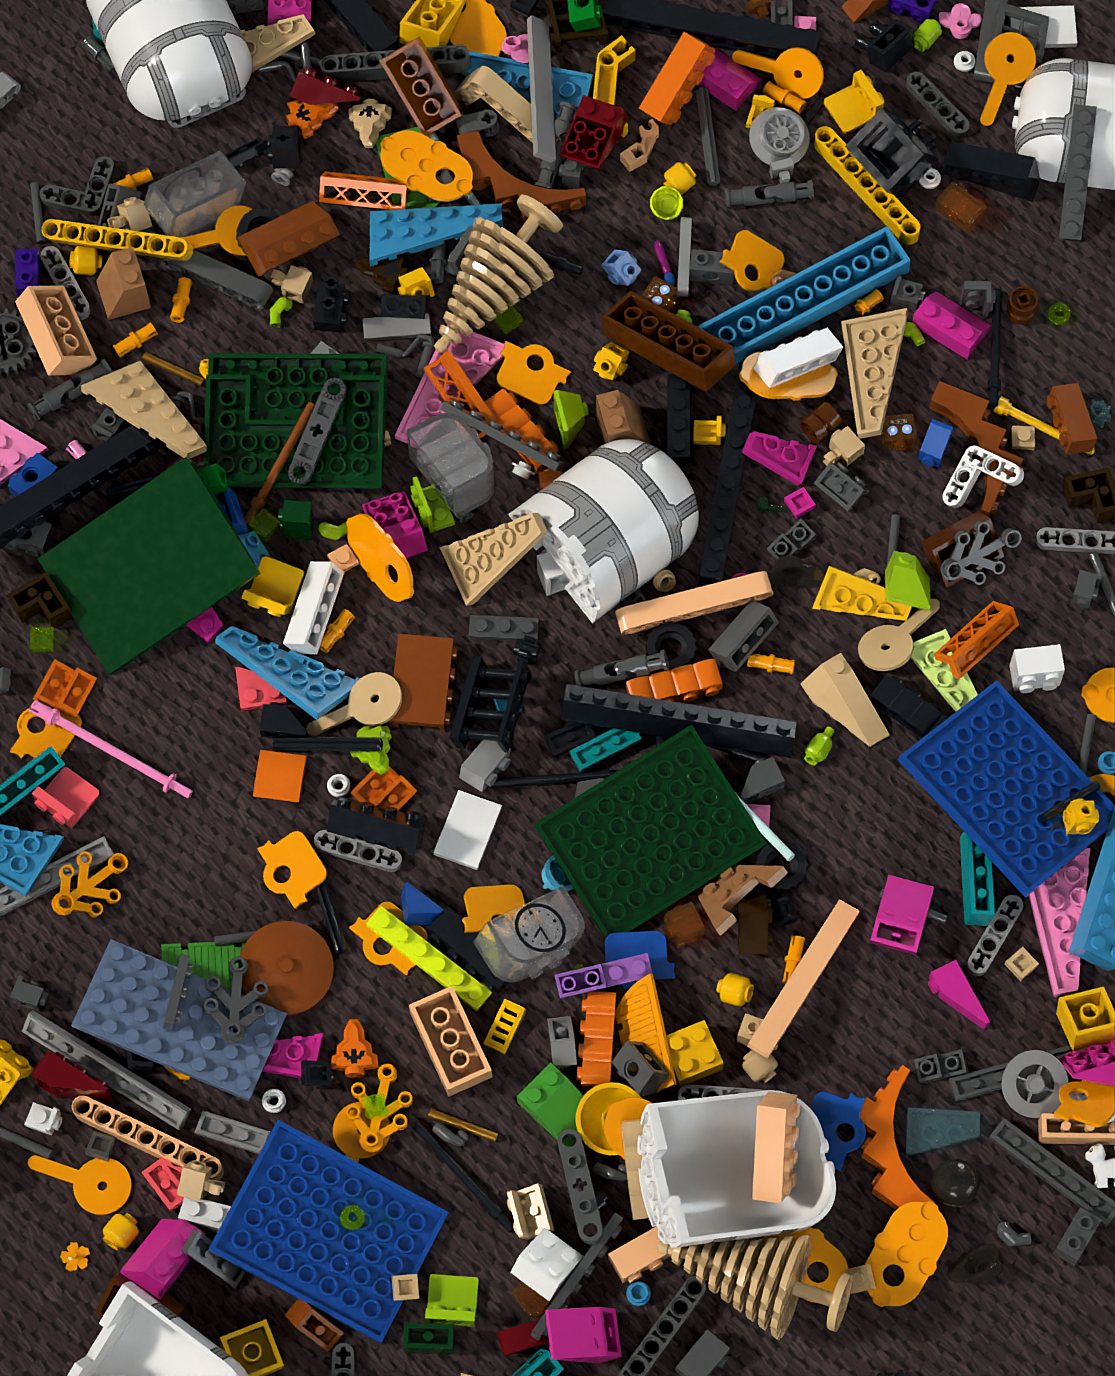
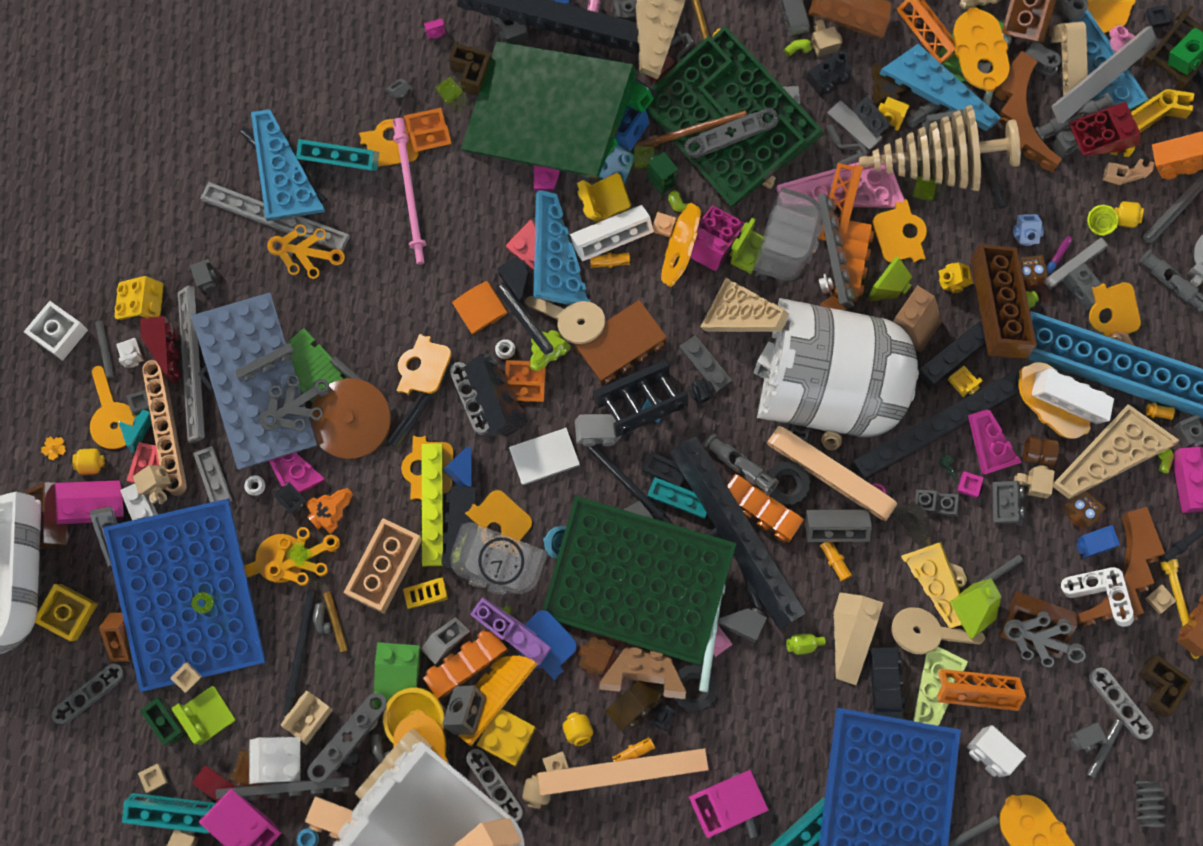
camera: 50 degrees right, 5 degrees up
coral bracket [32,767,100,828] -> none
none -> teal slope [118,409,152,454]

